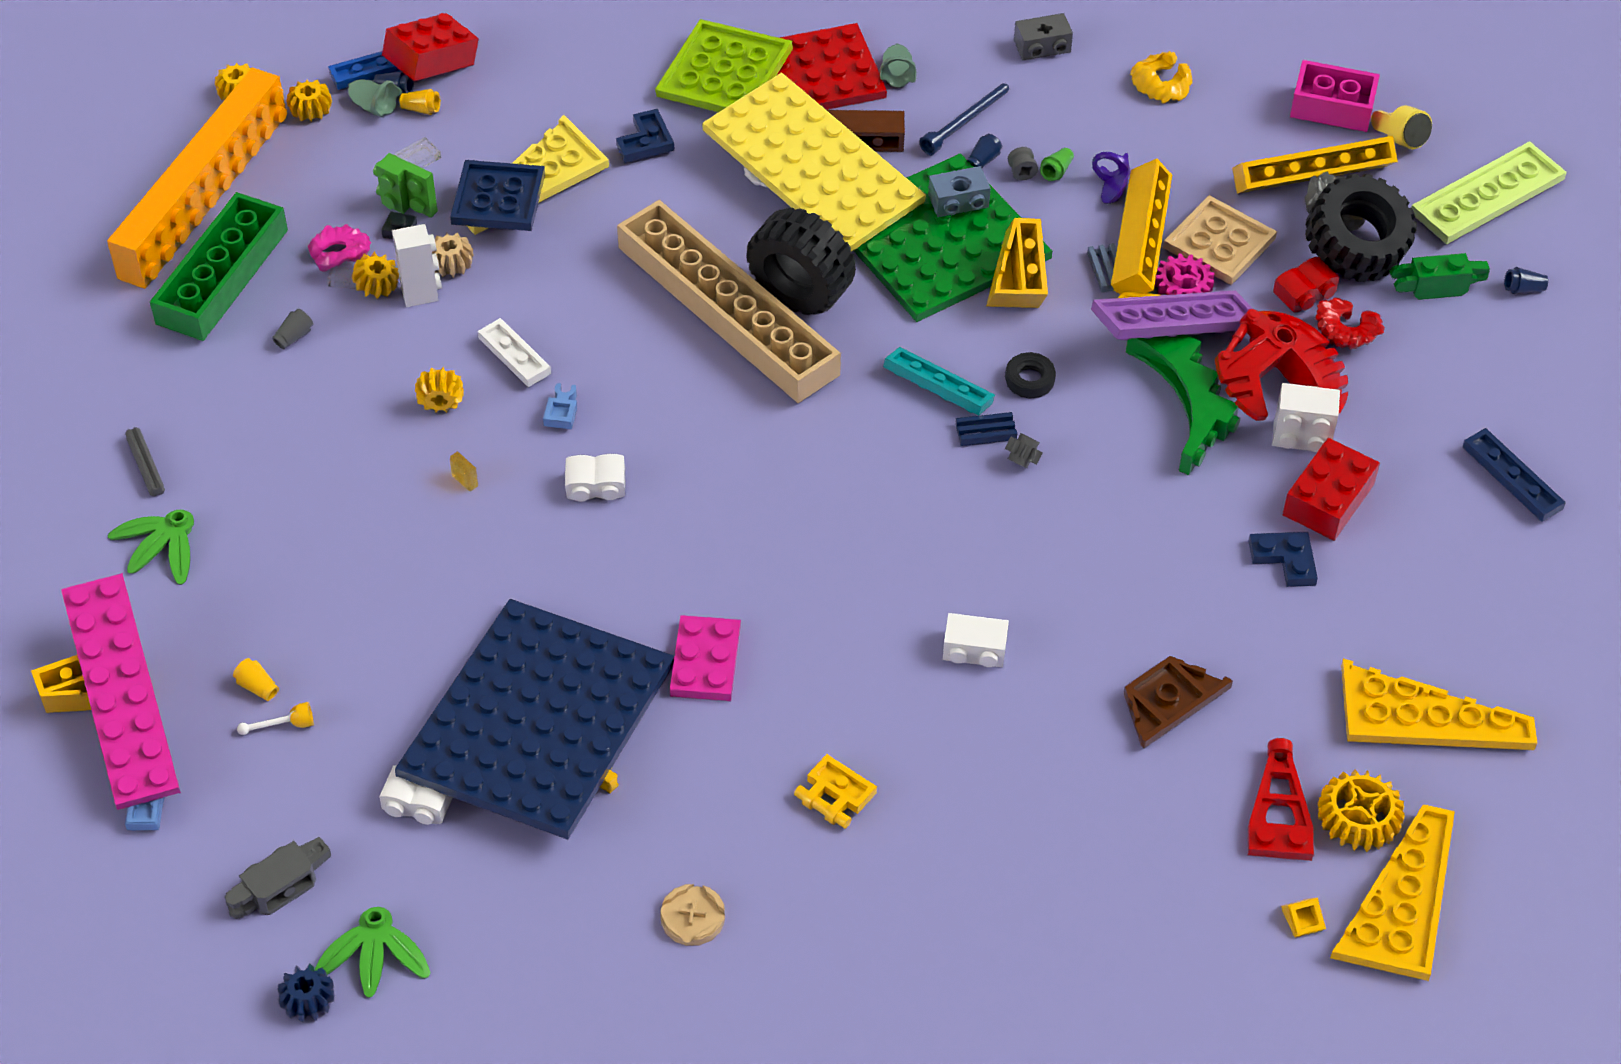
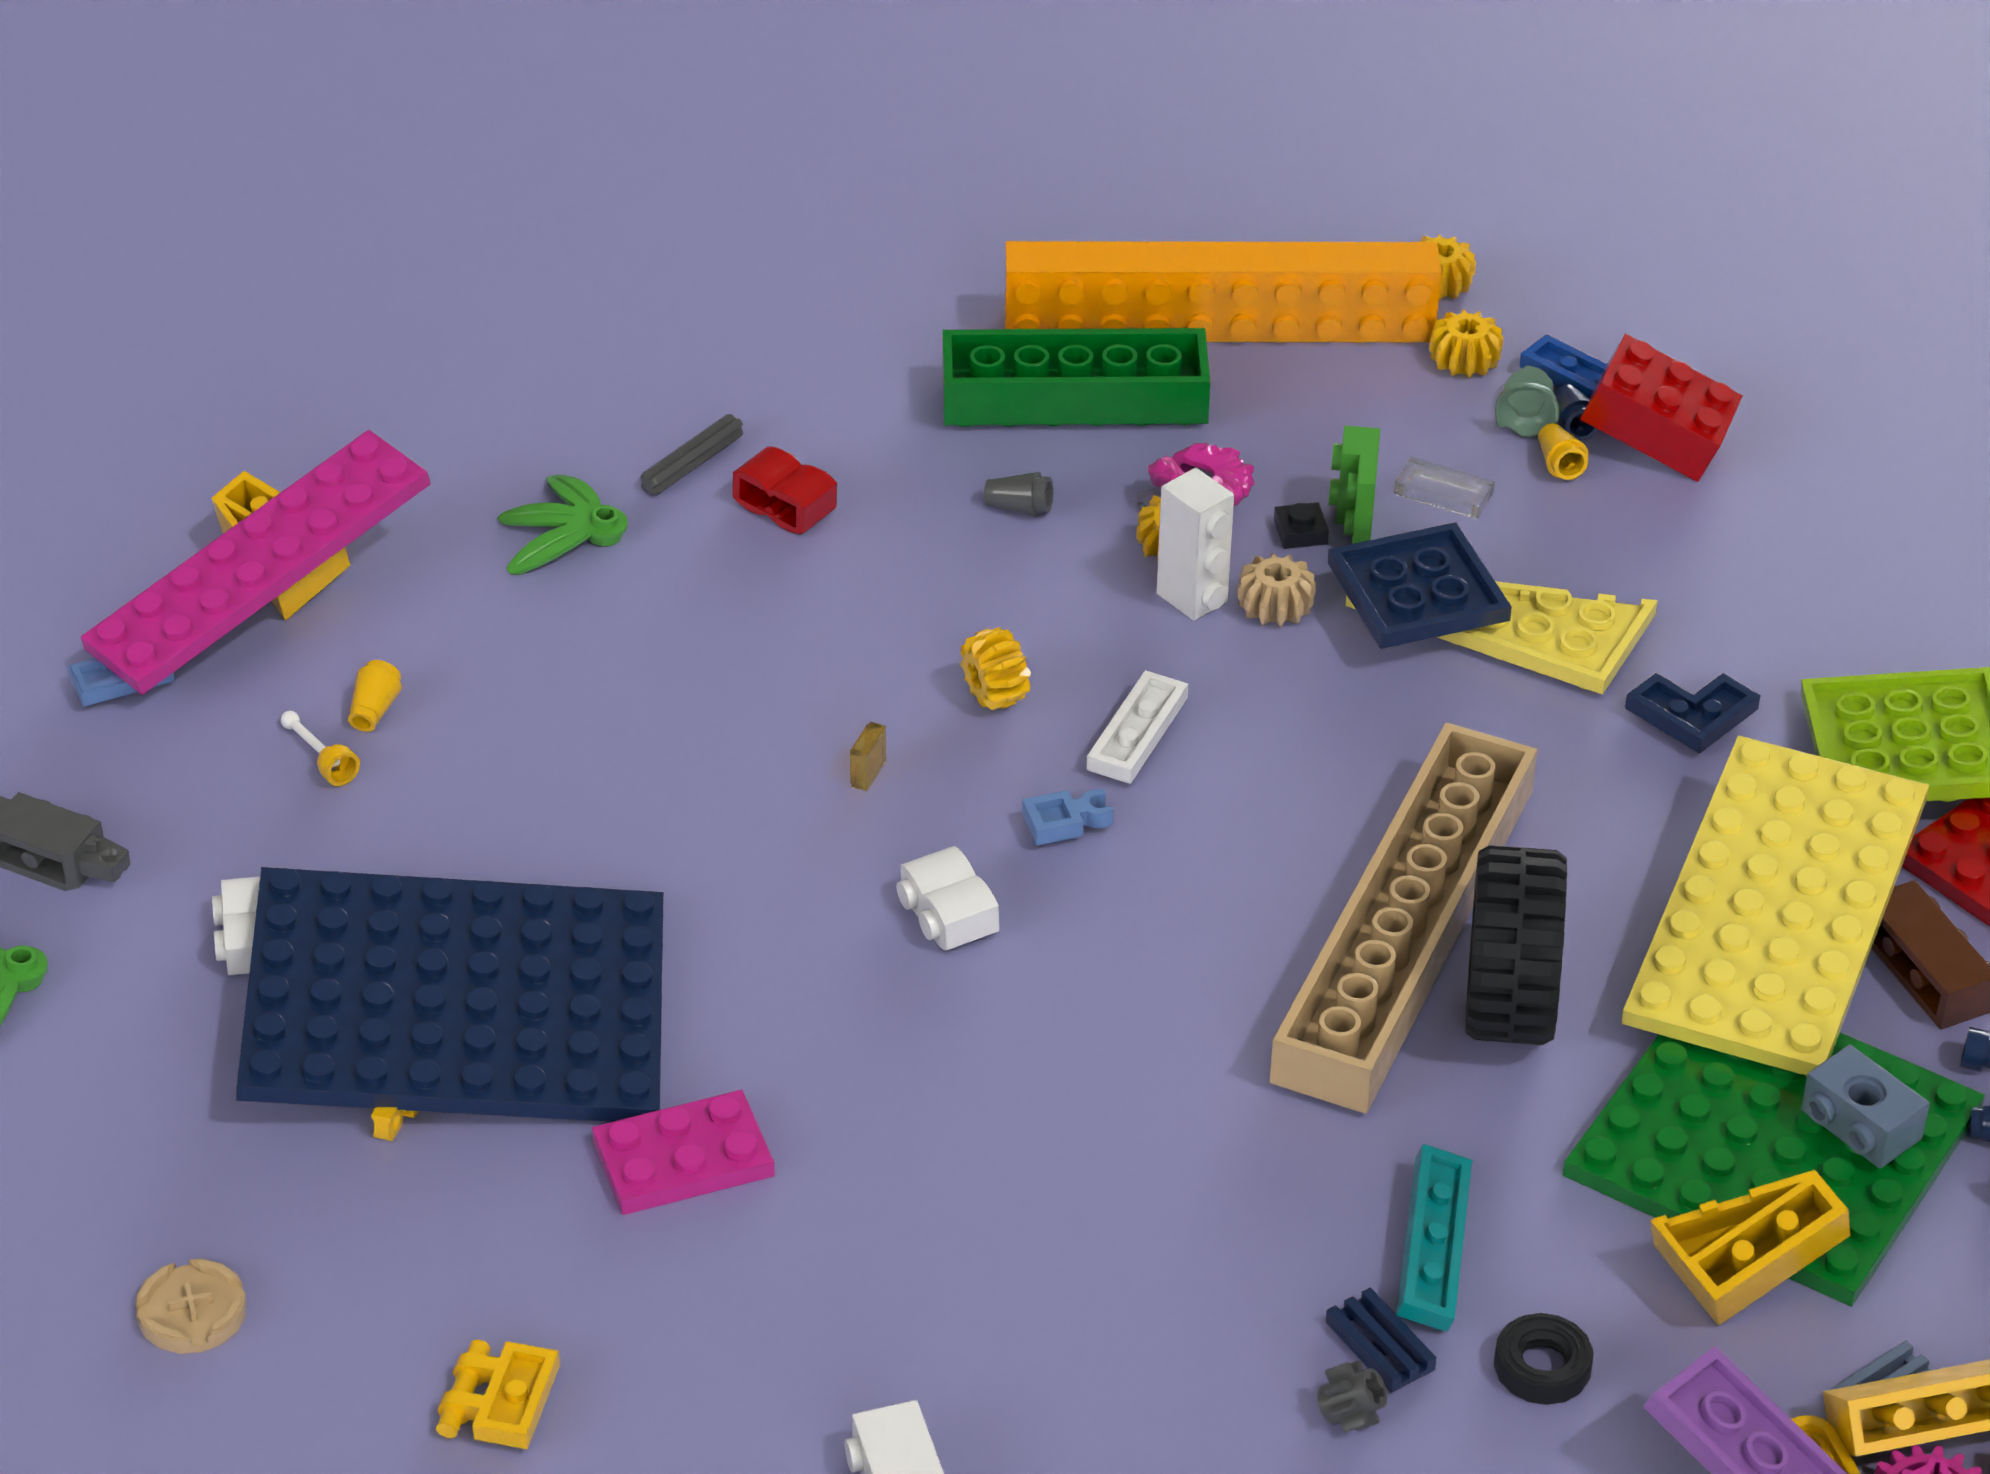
camera: 65 degrees right, 10 degrees down
none -> red brick [732,446,837,534]

